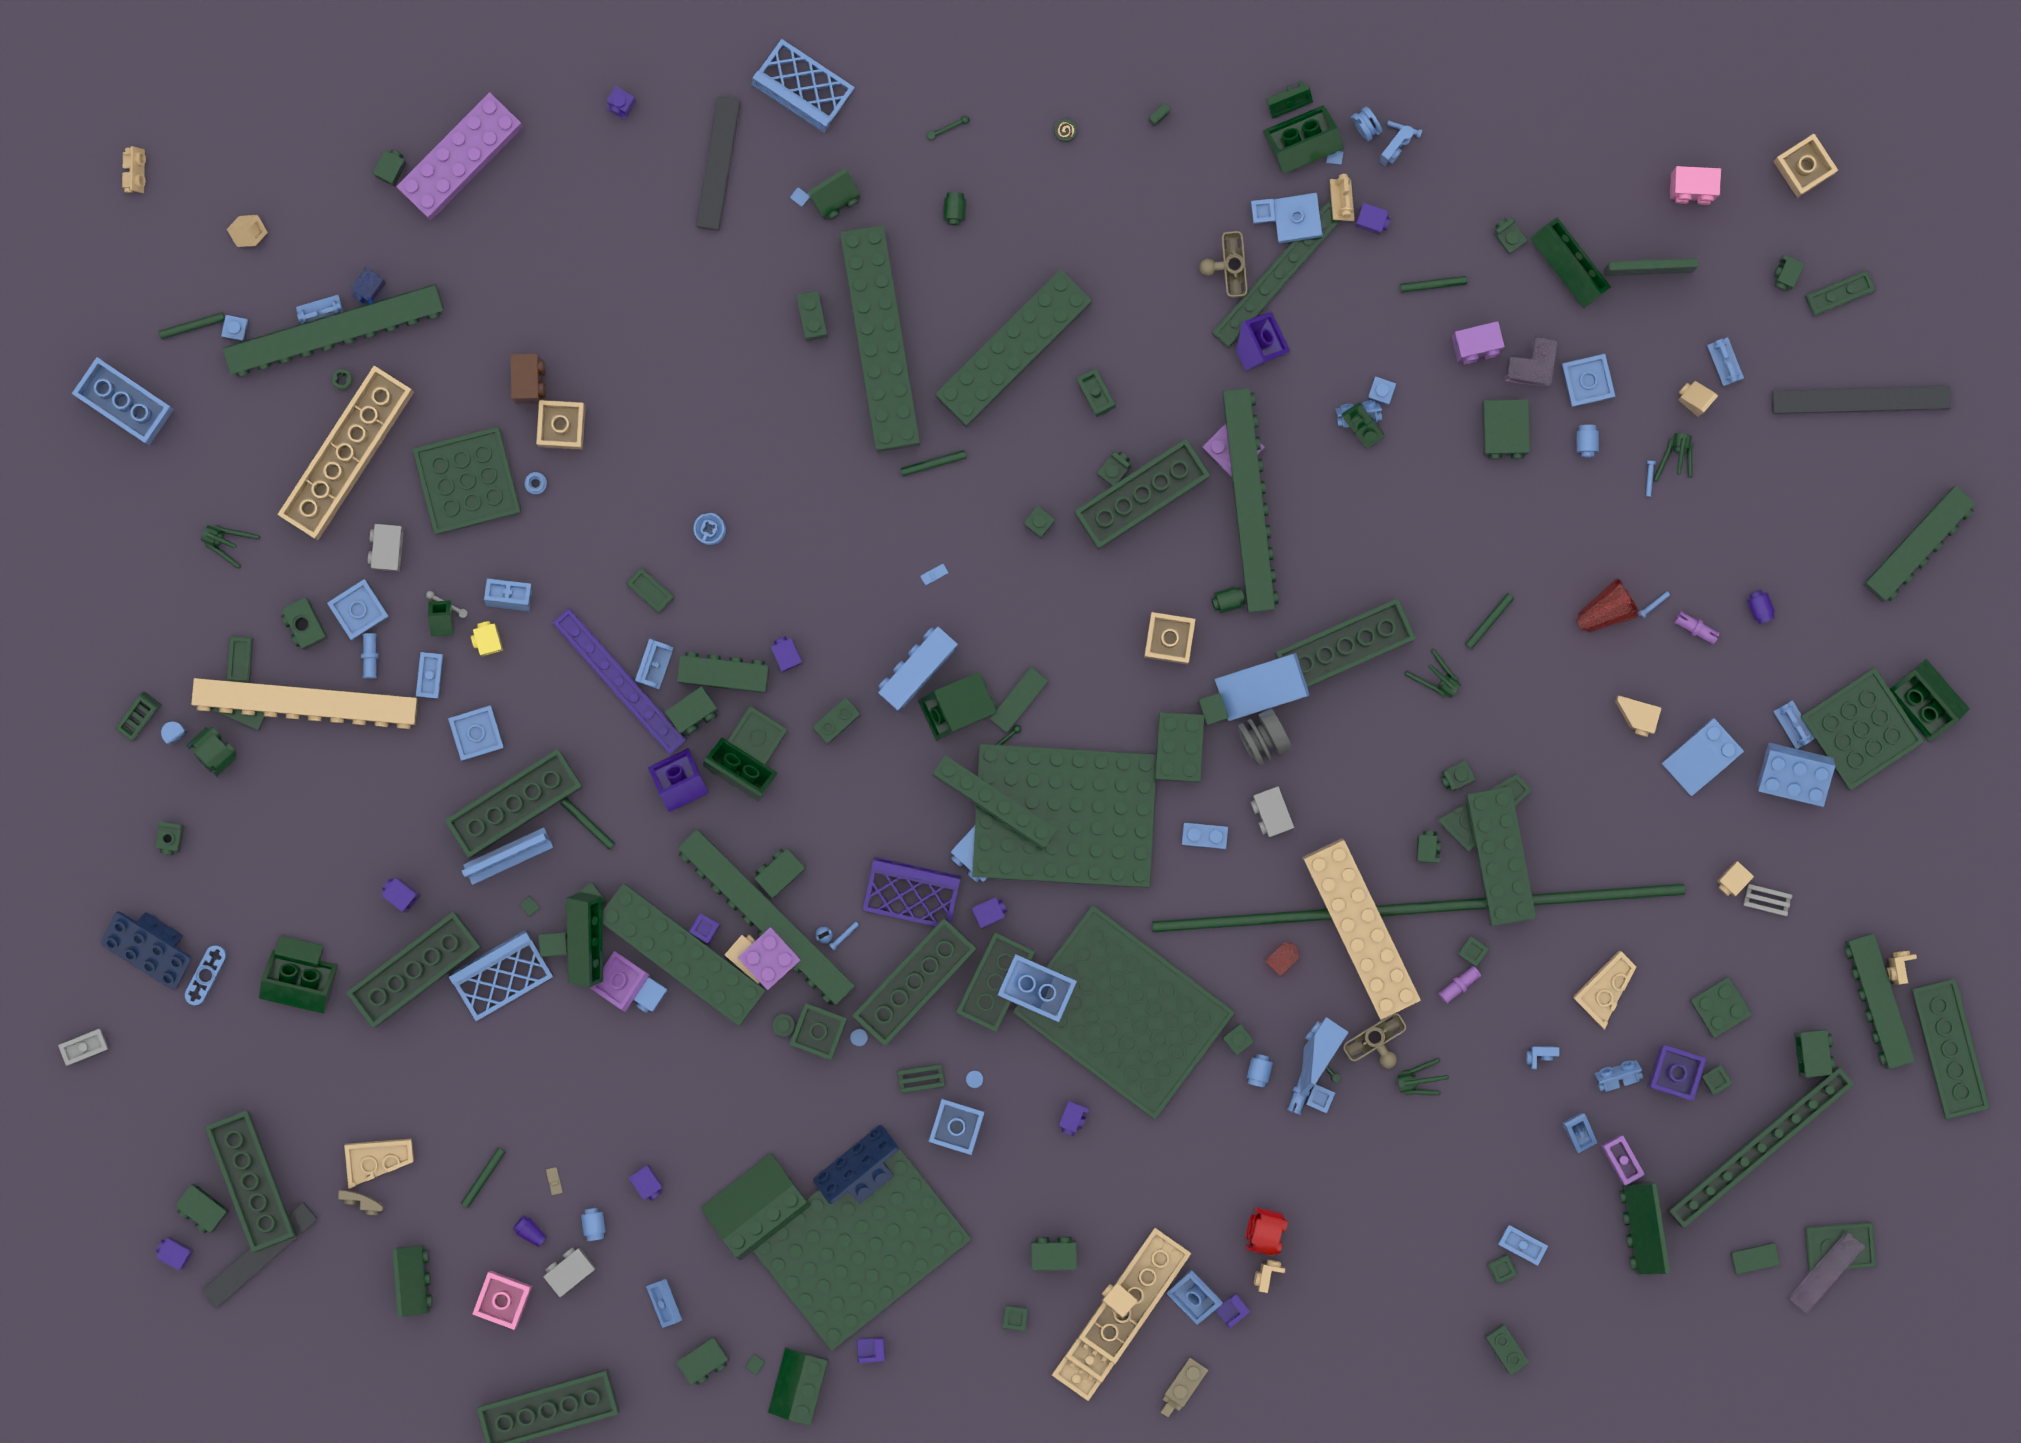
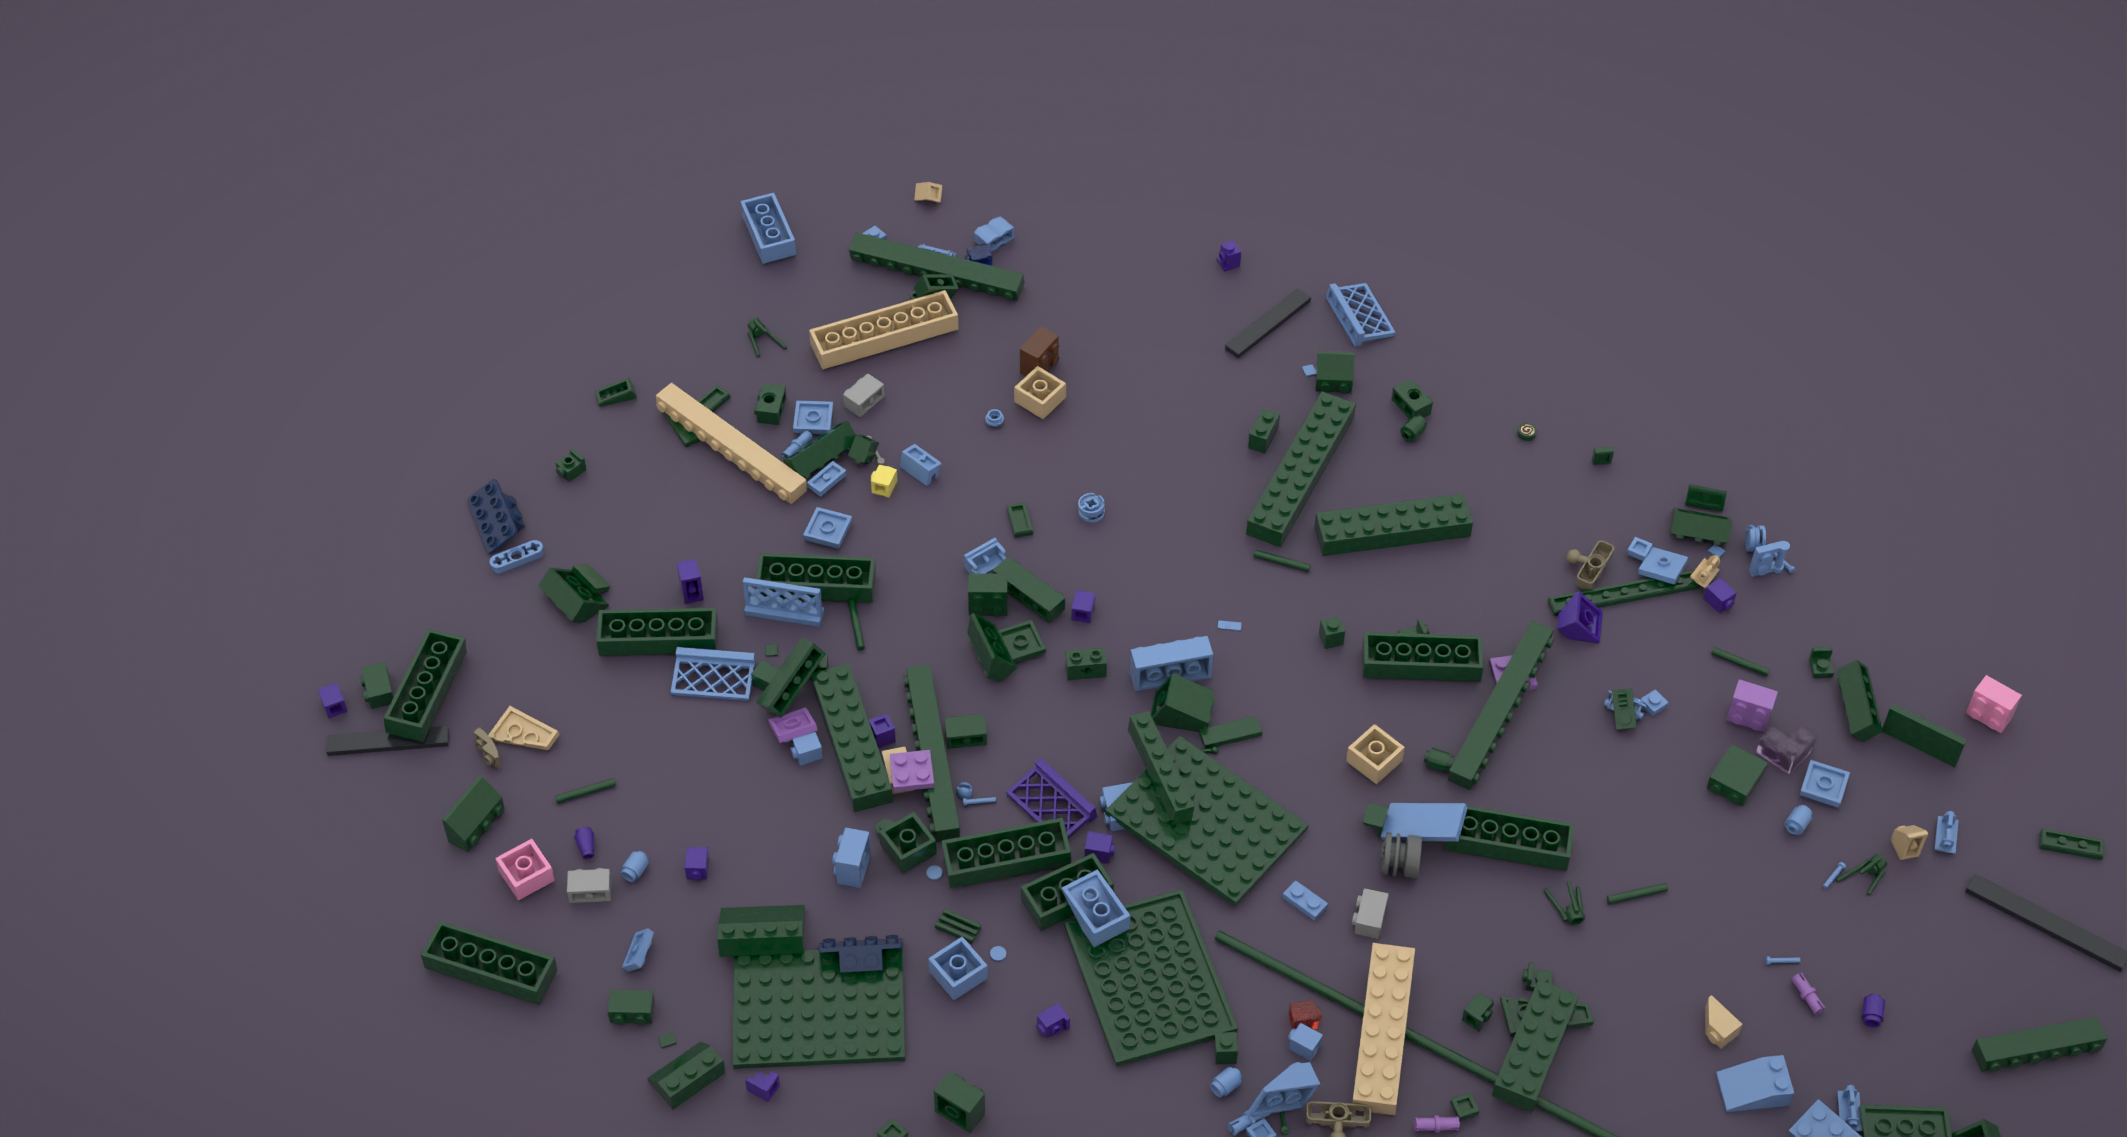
camera: 35 degrees right, 35 degrees down
light grey plate [58,1029,109,1066] -> none
tan hinge [122,146,146,193] -> none
dark green bar [159,312,225,339] -> none
medium blue brick [161,721,188,745] -> none
dark green brick [186,726,237,777] -> none
dark green brick [373,149,407,186] -> none
medium lavender brick [396,92,523,221] -> none
dark green plate [413,427,521,535] -> none
dark tan piece [546,1167,563,1195] -> none
dark purple tile [552,608,687,755] -> none
dark purple slope [648,749,709,812] -> none
dark green hinge [927,116,970,140] -> none
dark green plate [1076,368,1116,417] -> none
dark green brick [1155,712,1204,783] -> none
clear red cone [1576,578,1641,633] -> none
tan brick [1773,134,1838,198] -> none
dark green brick [1774,255,1804,291] -> none
none -> dark green brick [783,421,856,479]
none -> medium blue brick [832,827,871,888]
none -> dark green brick [914,274,959,300]
none -> medium blue brick [974,216,1015,253]
none -> medium blue brick [1288,1023,1323,1061]
none -> dark green brick [1391,379,1433,419]

